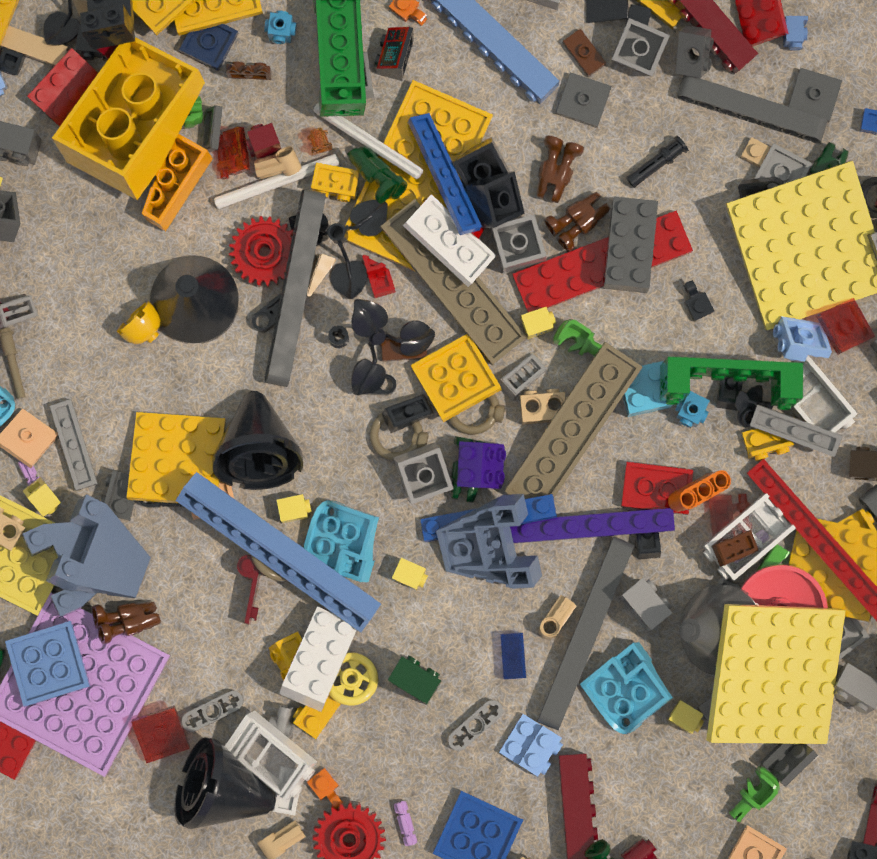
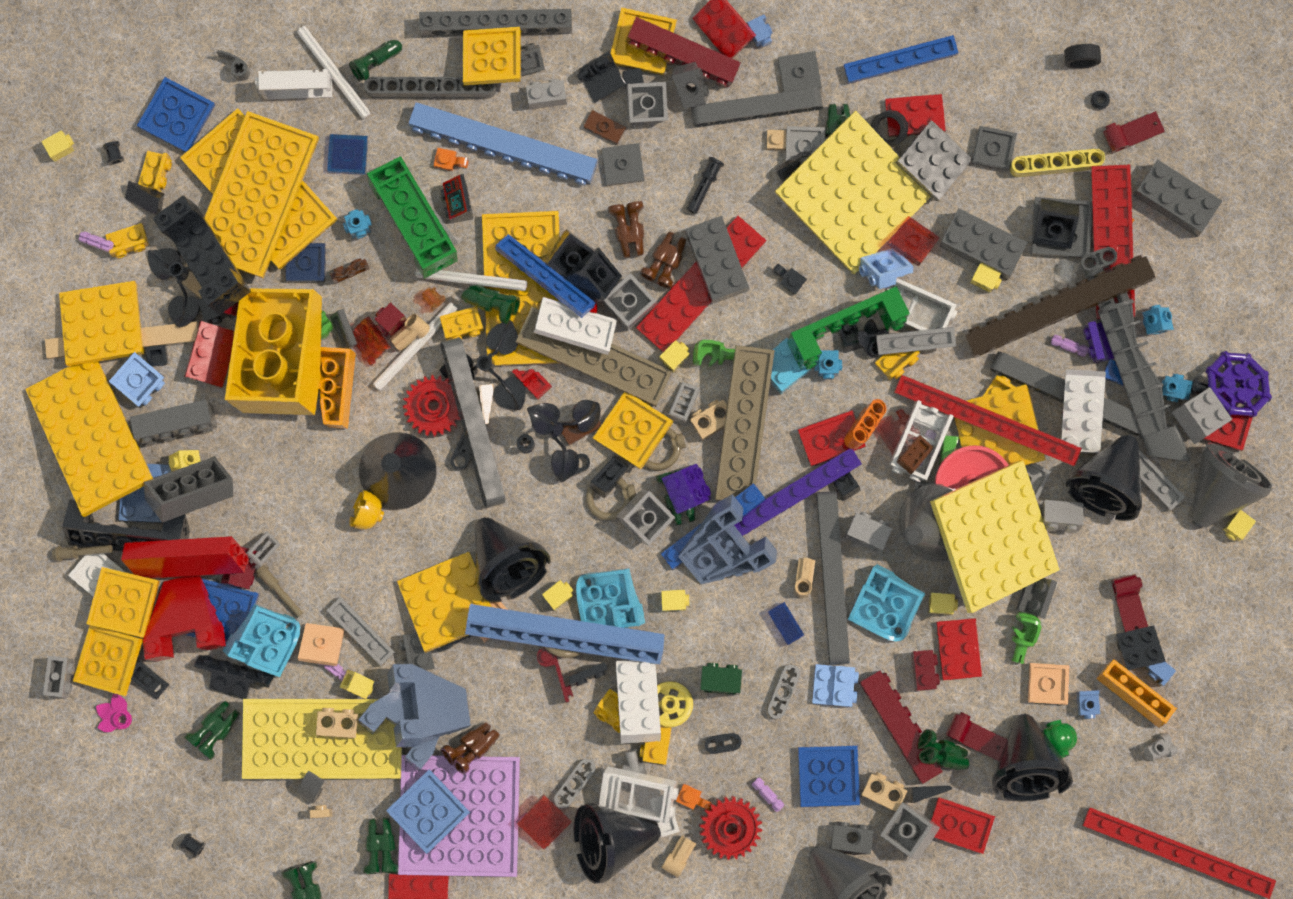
camera: 25 degrees left, 0 degrees up
none -> black plate [568,662,608,687]
none -> black beam [705,733,742,754]
none -> dark red brick [911,650,940,691]
none -> red plate [936,618,982,681]

